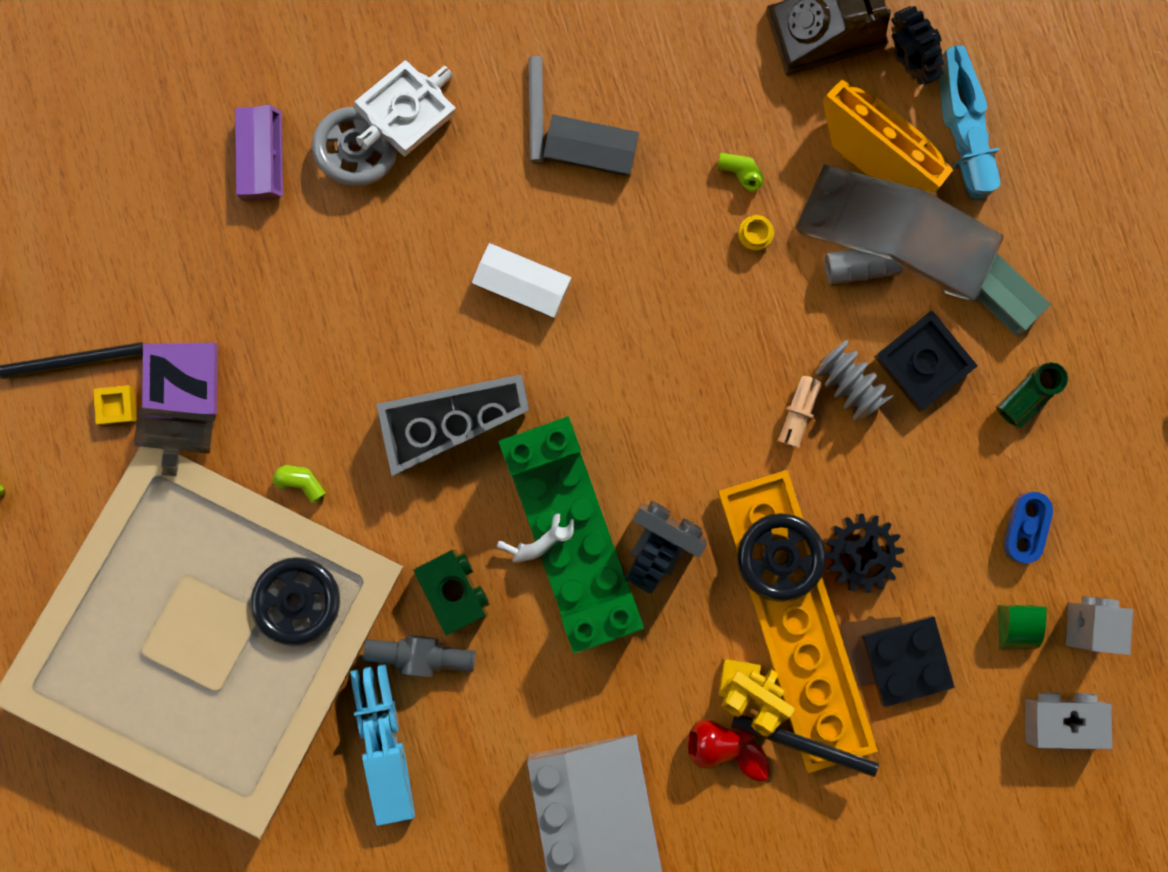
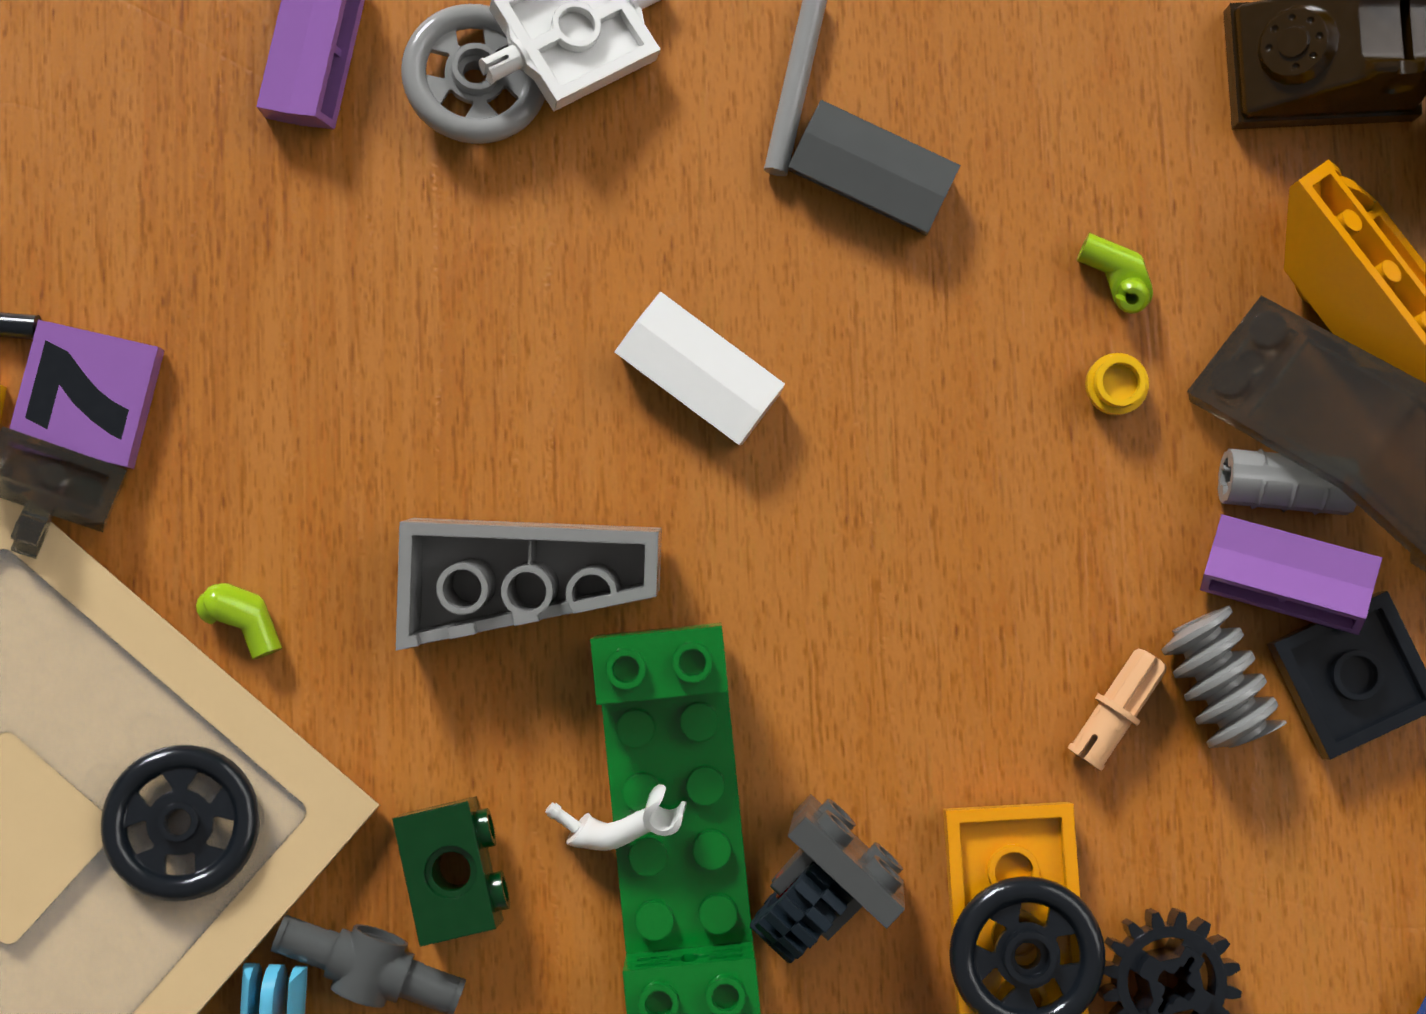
camera: 15 degrees right, 0 degrees up
none -> medium lavender piece [1200,514,1382,635]

